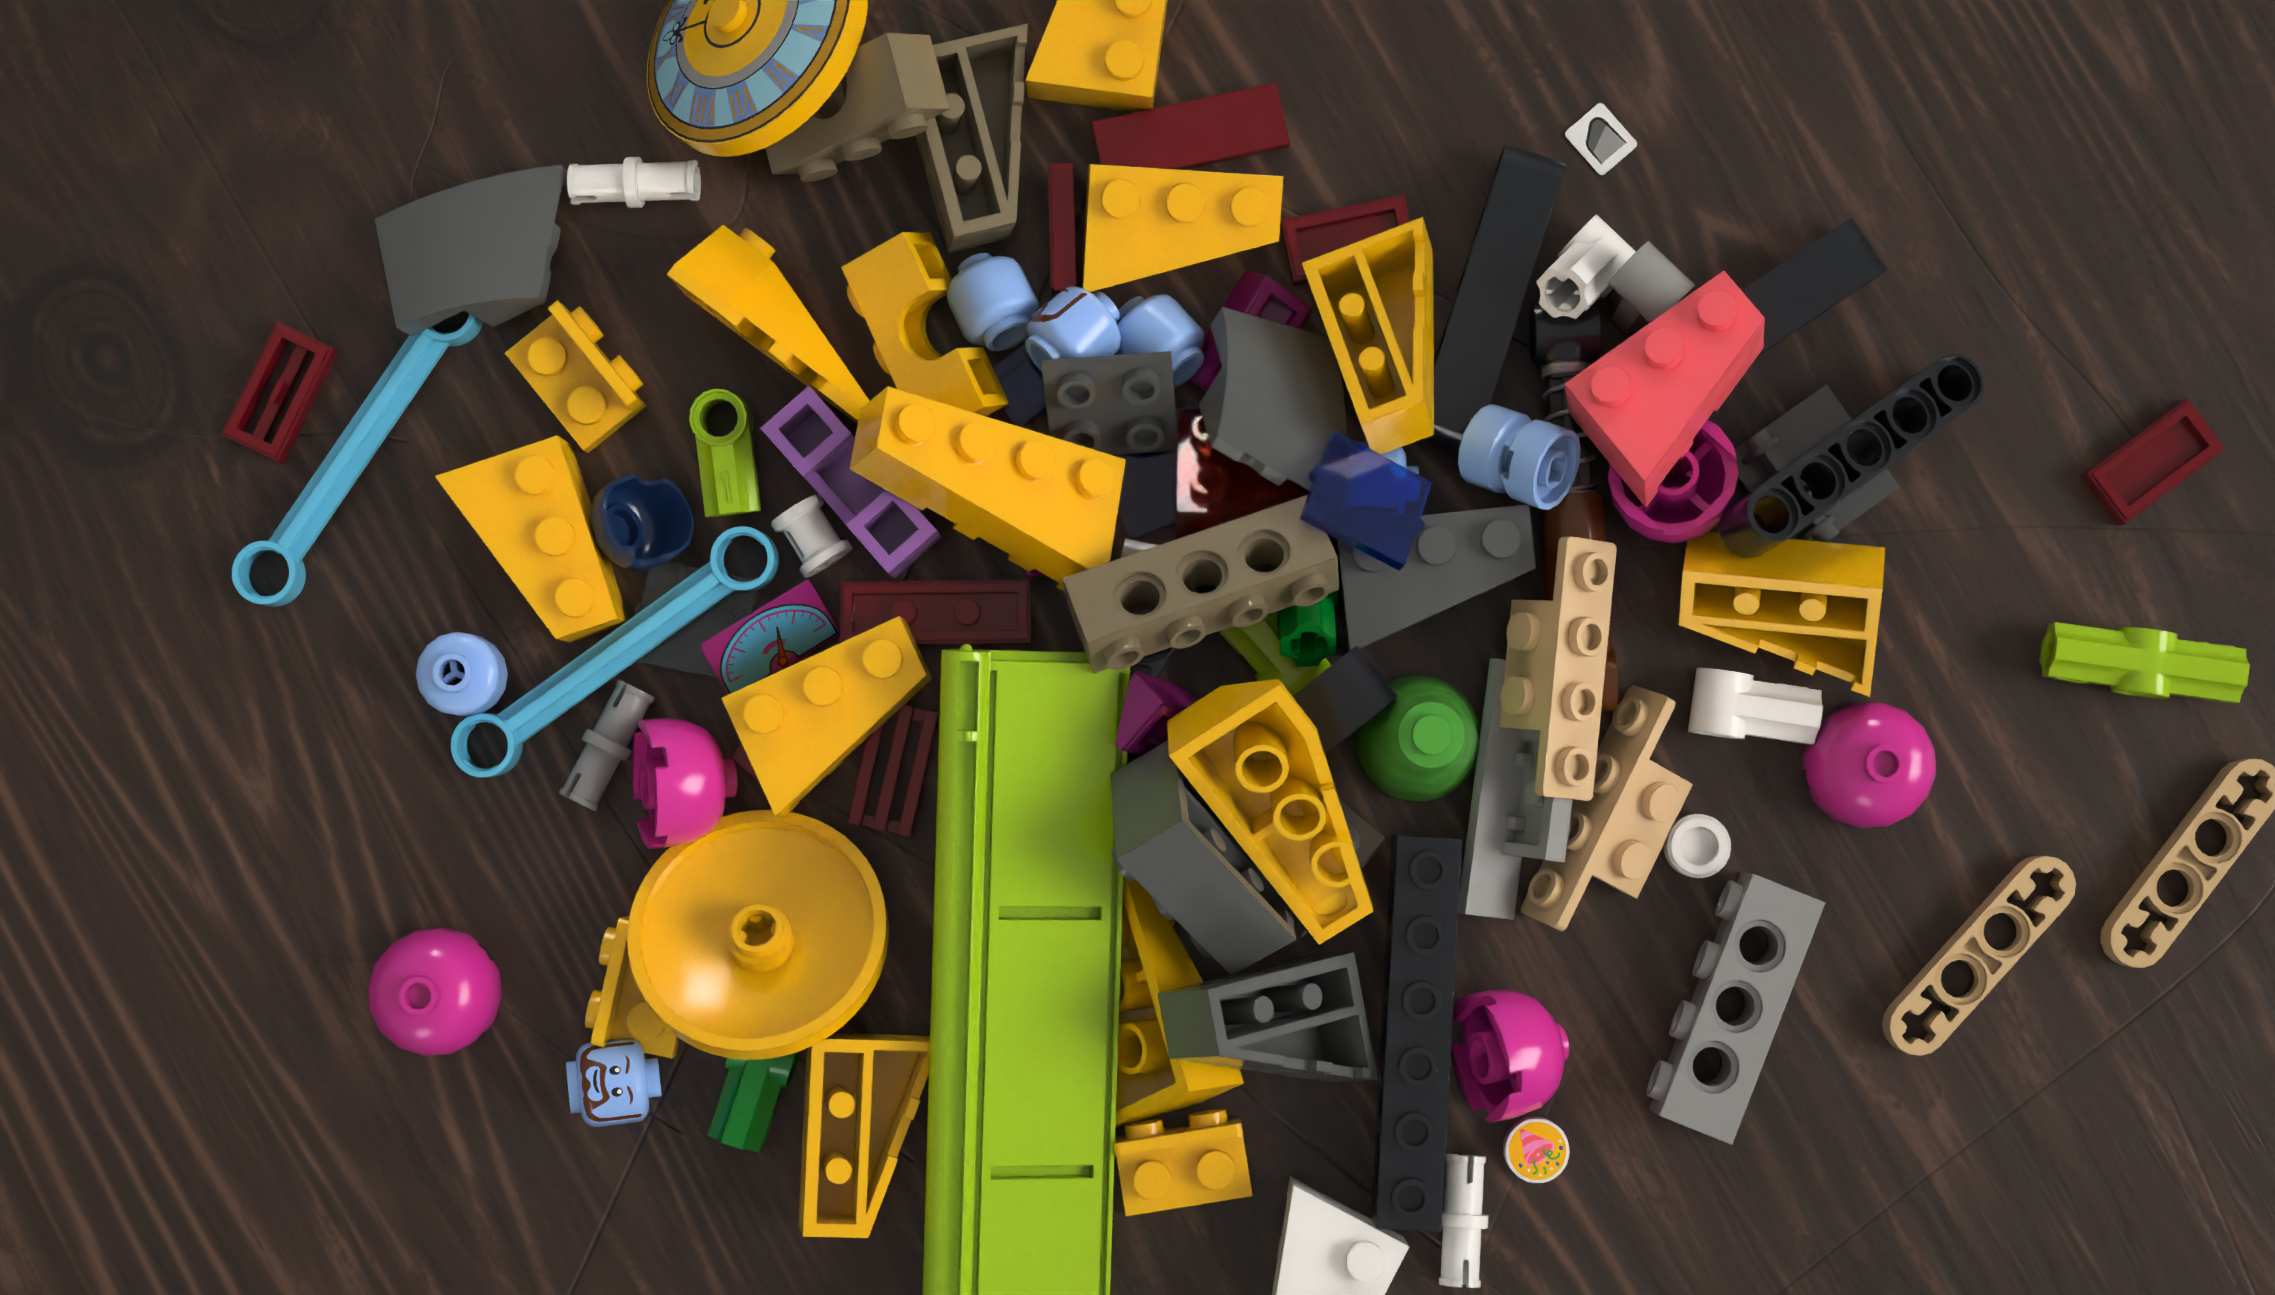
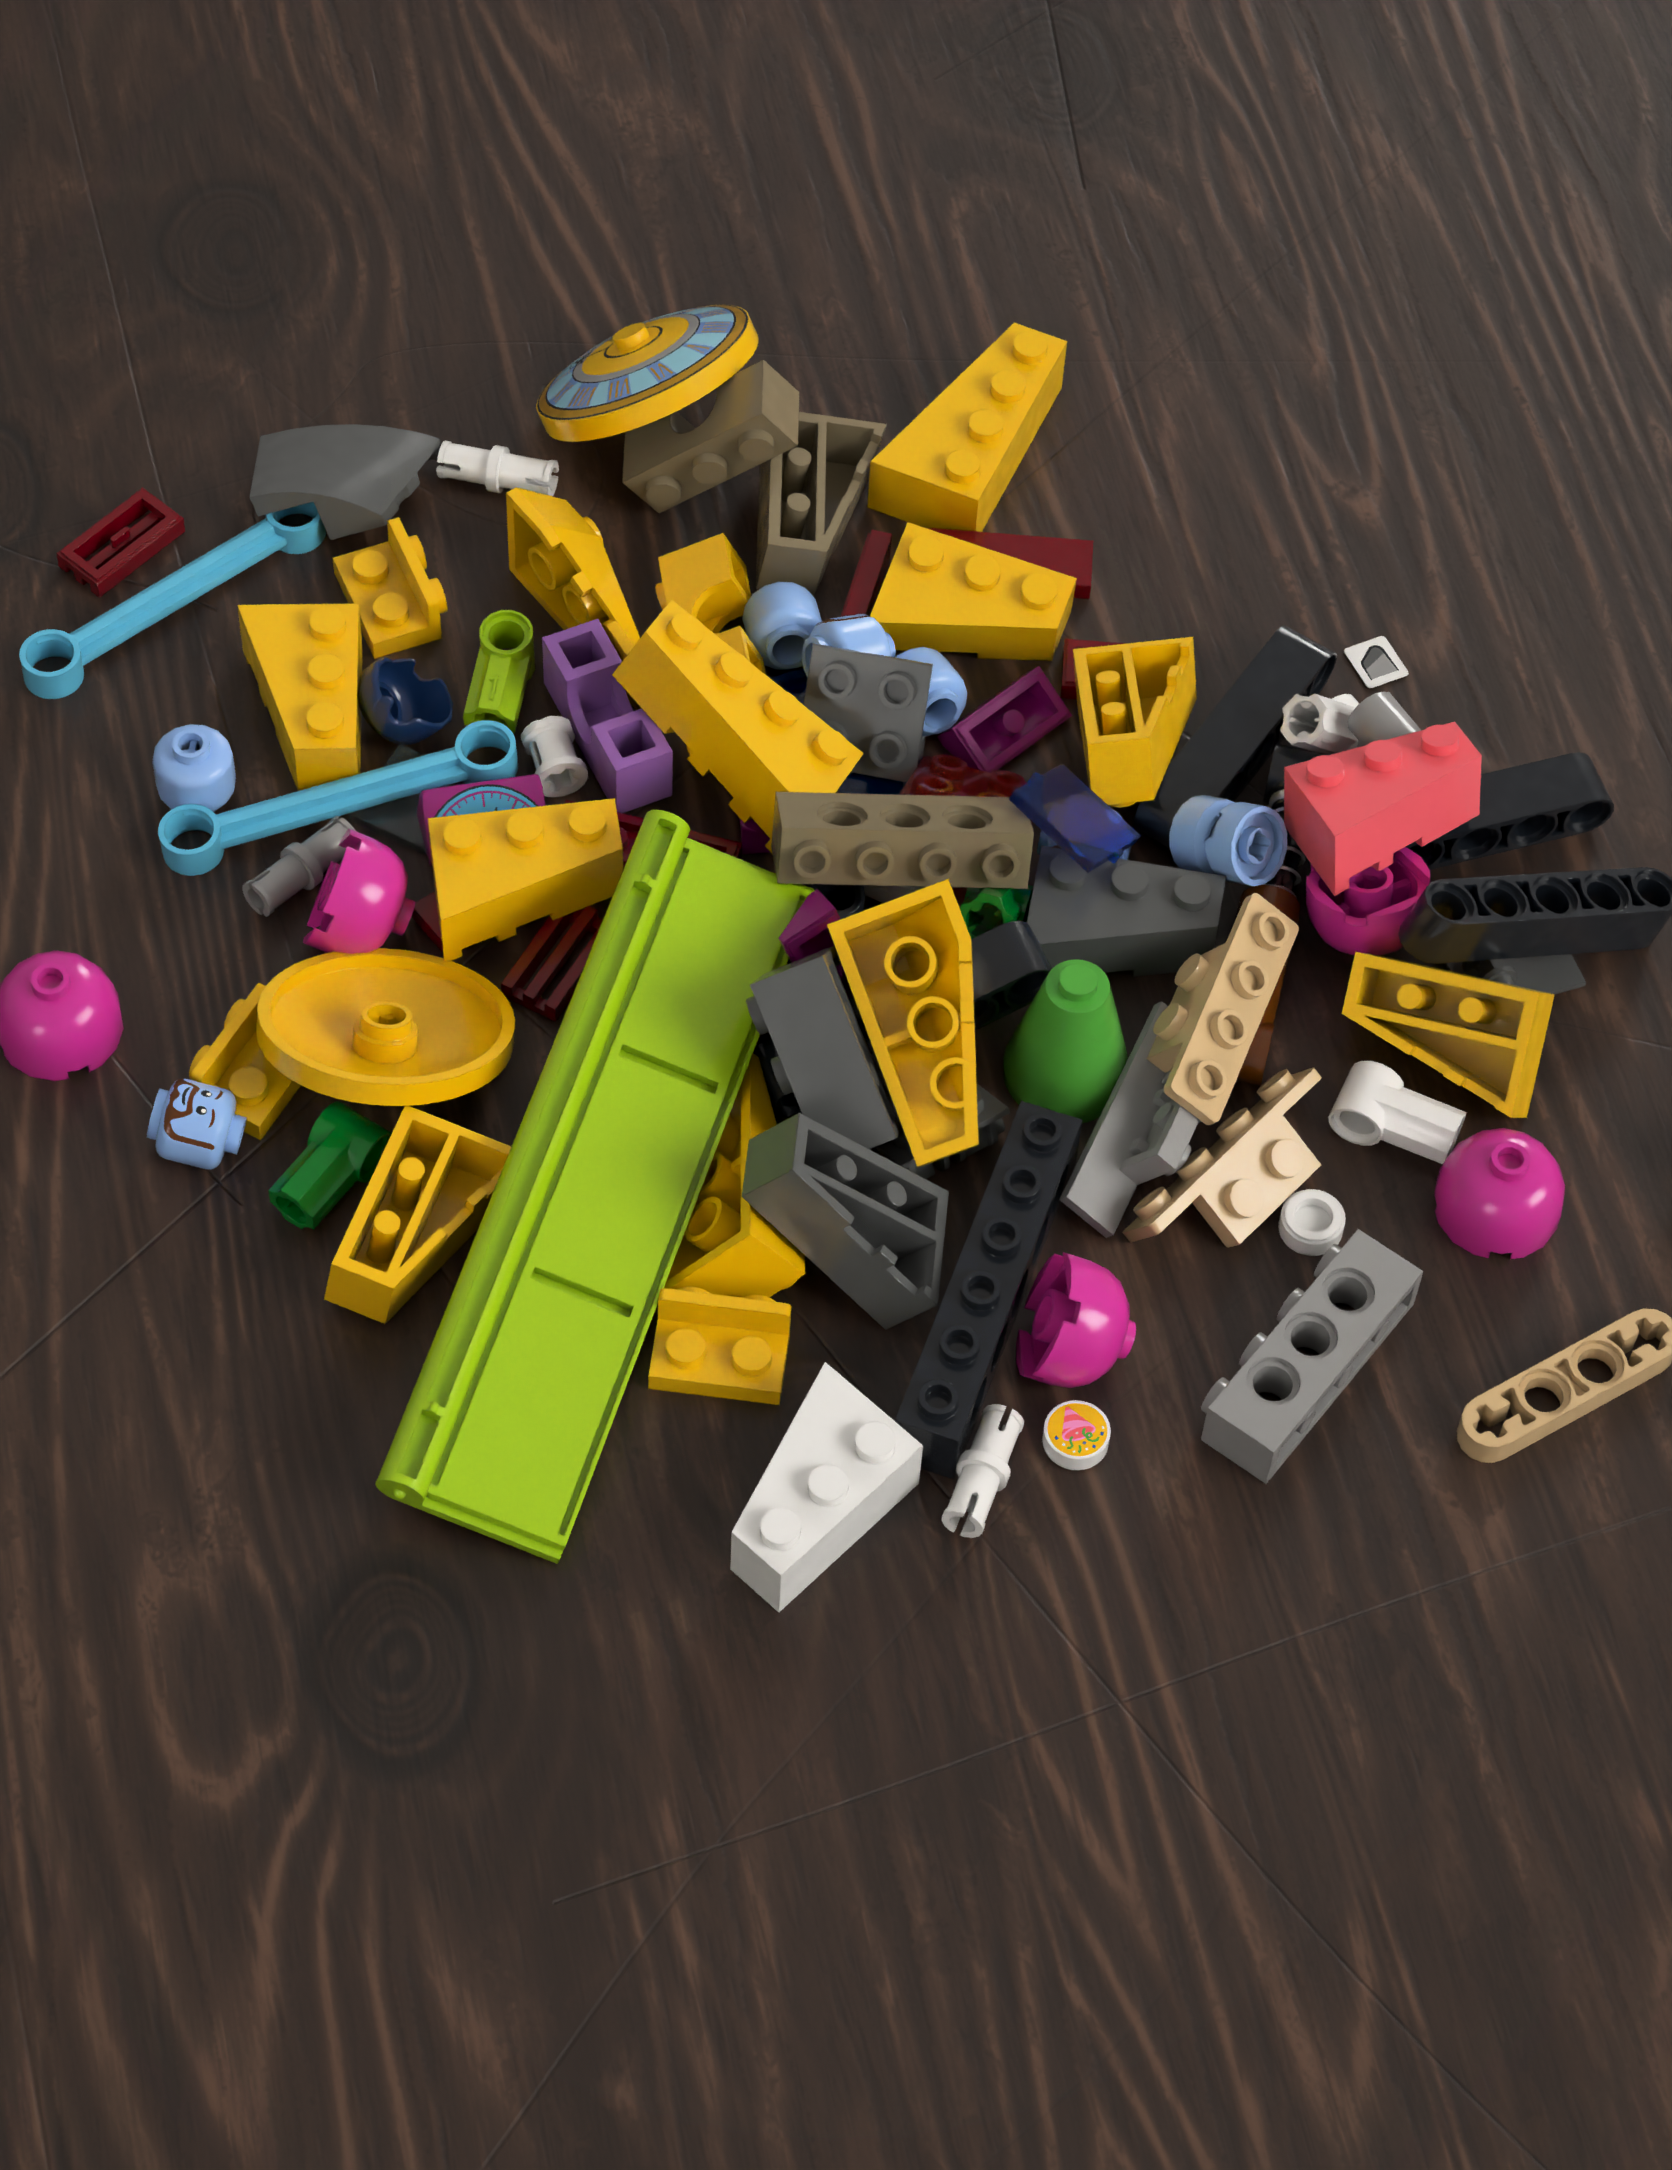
camera: 10 degrees right, 30 degrees down
dark grey slope [1199,307,1347,516] -> none

